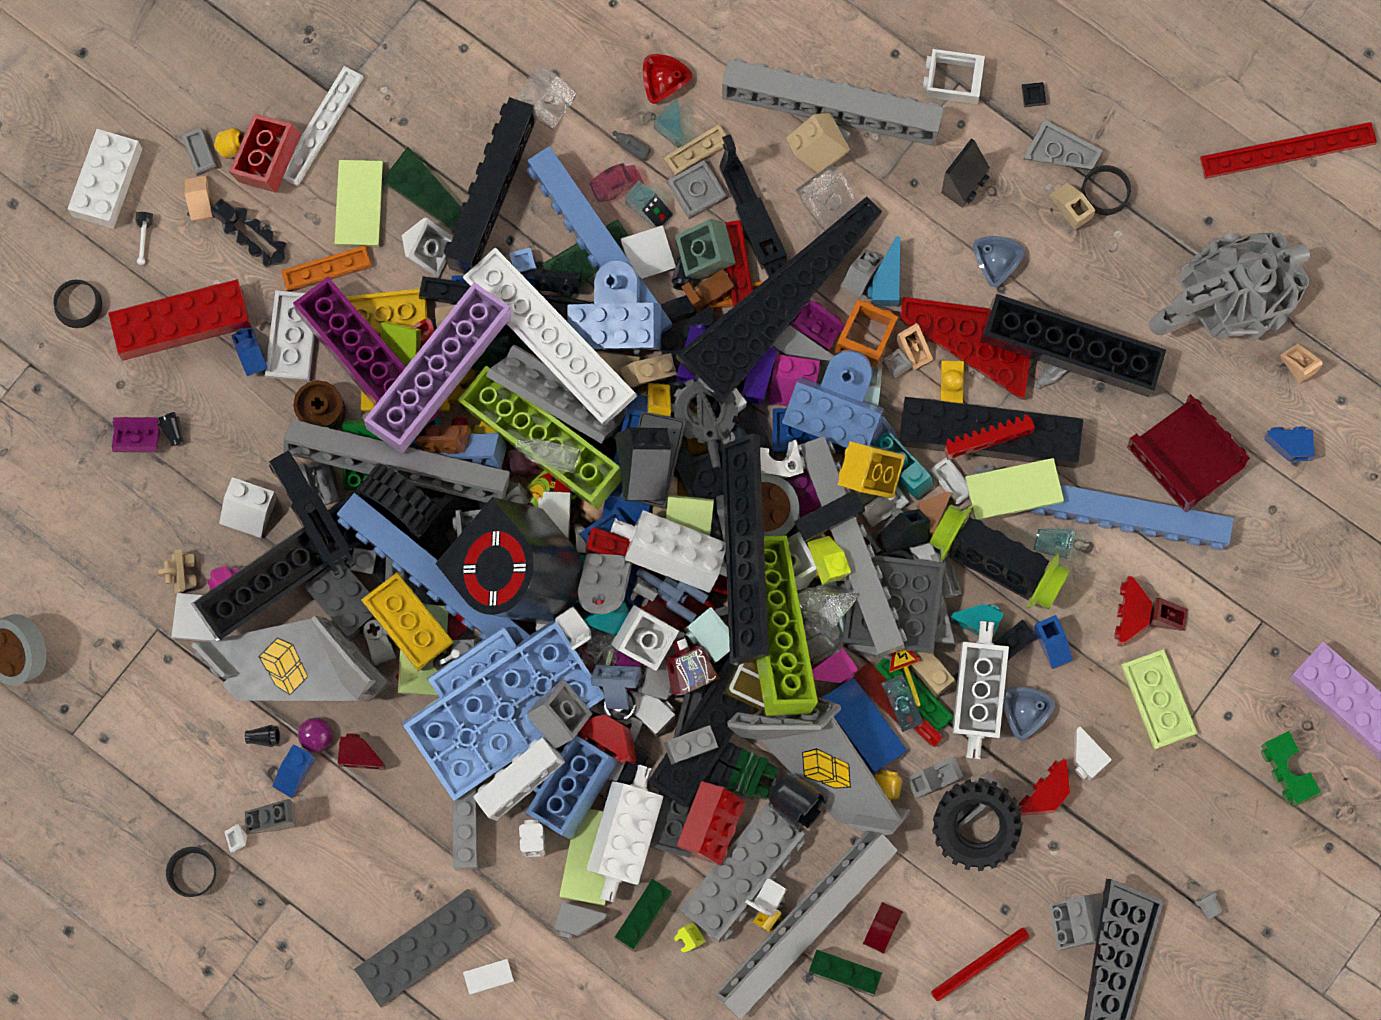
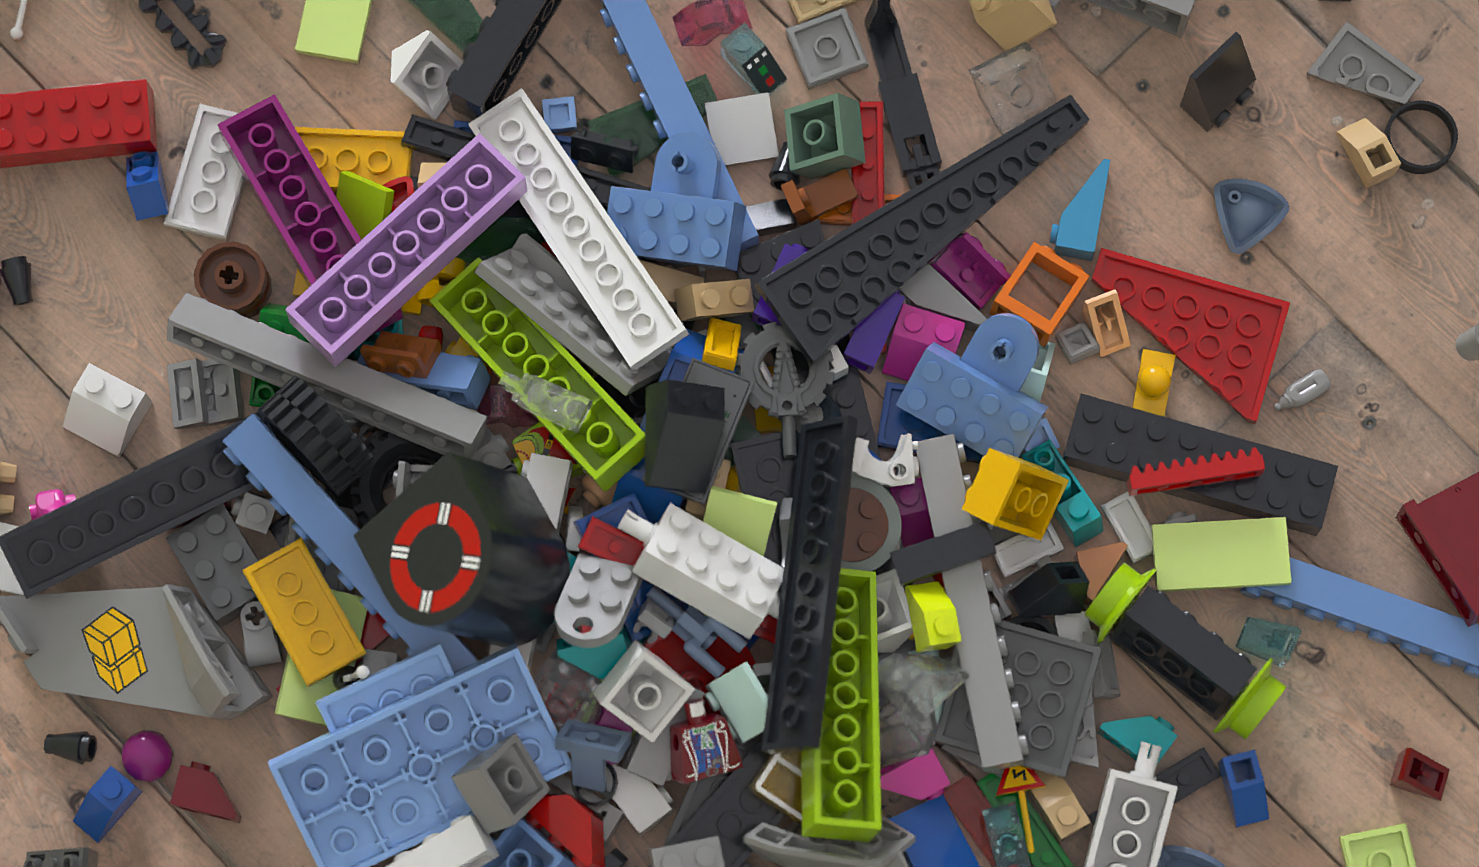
camera: 10 degrees right, 0 degrees up
black hinge [269,450,355,576] -> none
orange tile [281,245,372,292] -> none
white bracket [555,607,591,650] -> none
light grey slope [841,249,883,297] -> none
black brick [979,294,1166,397] -> none
red slope [1114,576,1152,647] -> none

